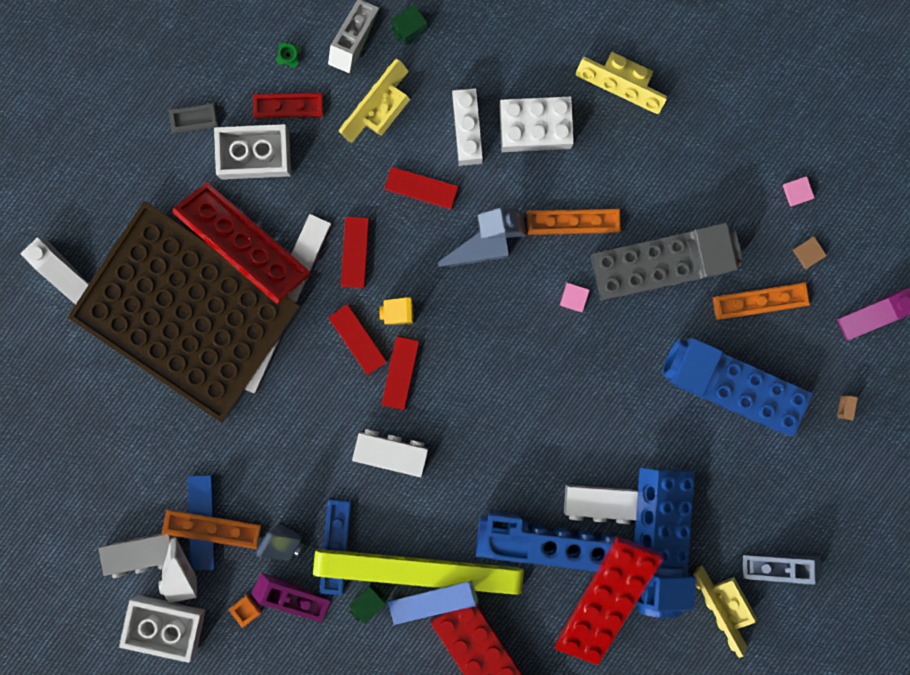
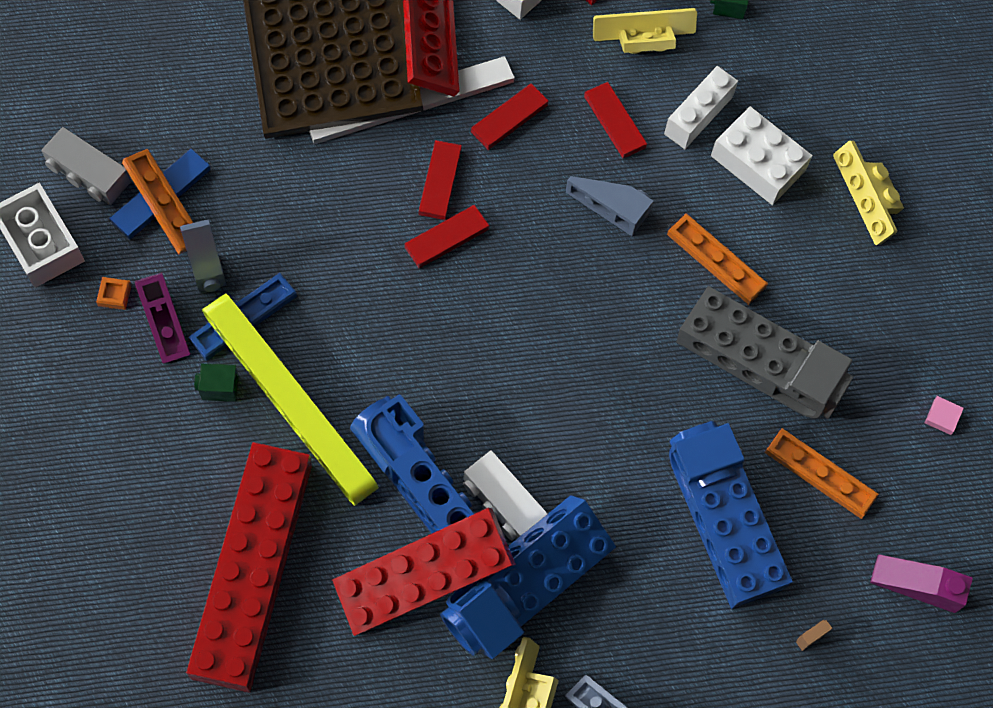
camera: 40 degrees right, 20 degrees down
white slope [159,538,197,603] -> none
white brick [352,429,428,477] -> none
yellow slope [379,298,414,325] -> none
tile [388,580,479,625] -> none
sand blue slope [478,208,527,238] -> none
bright pink tile [559,283,589,313] -> none
medium nougat tile [792,236,827,269] -> none

